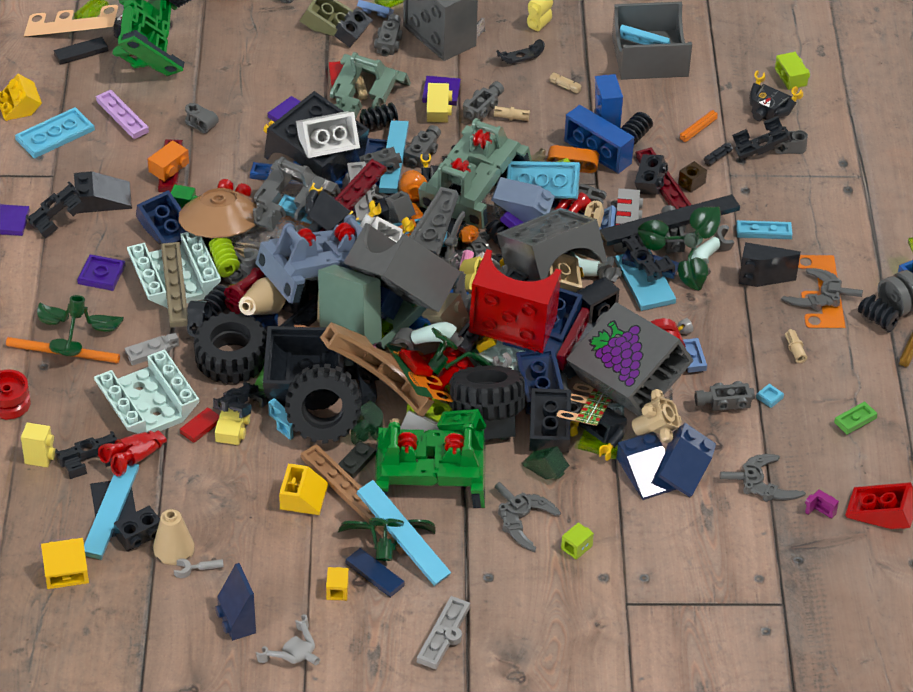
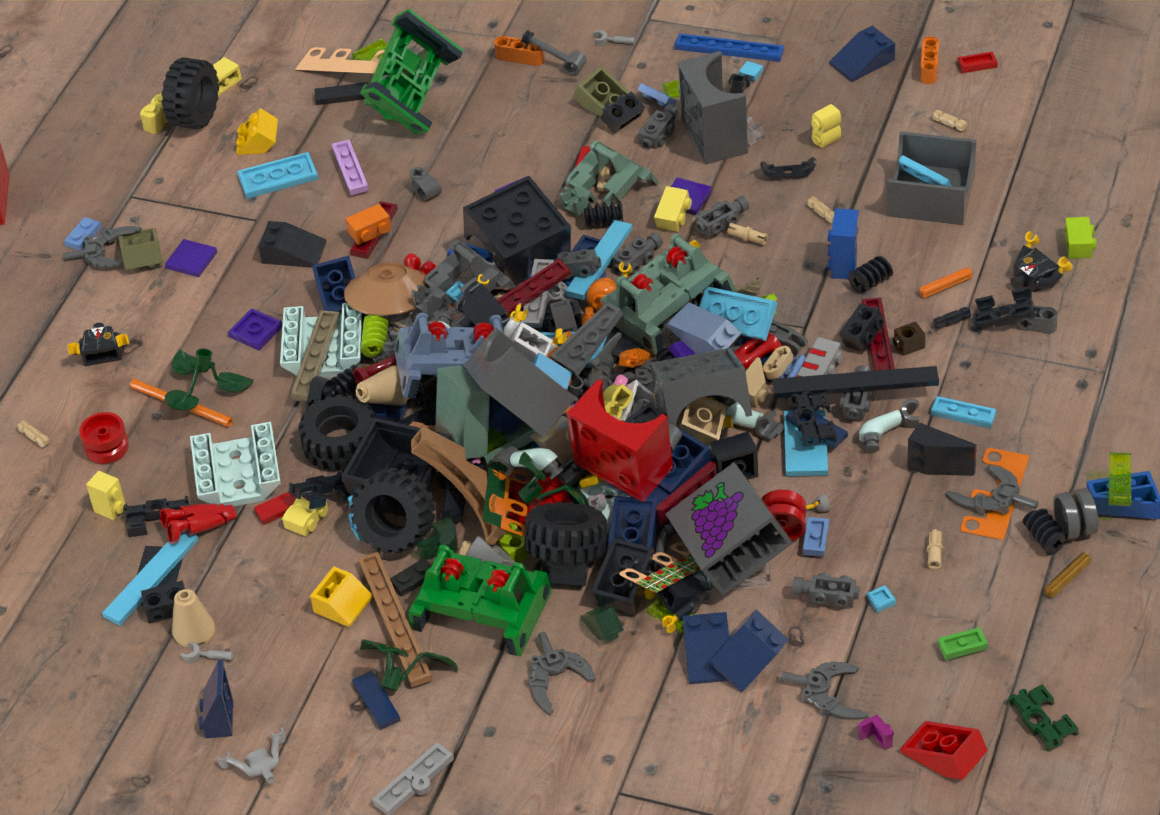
camera: 25 degrees right, 0 degrees up
black piece [26,182,86,239] -> none
yellow slope [41,538,89,589] -> none
light grey hinge [124,333,179,365] -> none
green brick [171,184,198,209] -> none
white slope [296,111,360,158] -> none
yellow brick [326,567,349,601] -> none
medium azure tile [356,480,451,586] -> none
red tile [399,349,433,377] -> none
green panel [437,409,486,431] -> none
orange beam [546,145,600,173] -> none
lime brick [561,522,594,560] -> none
blue brick [564,105,634,174] -> none
tan piece [632,389,682,443] -> none
dark green plant [638,207,721,290] -> none

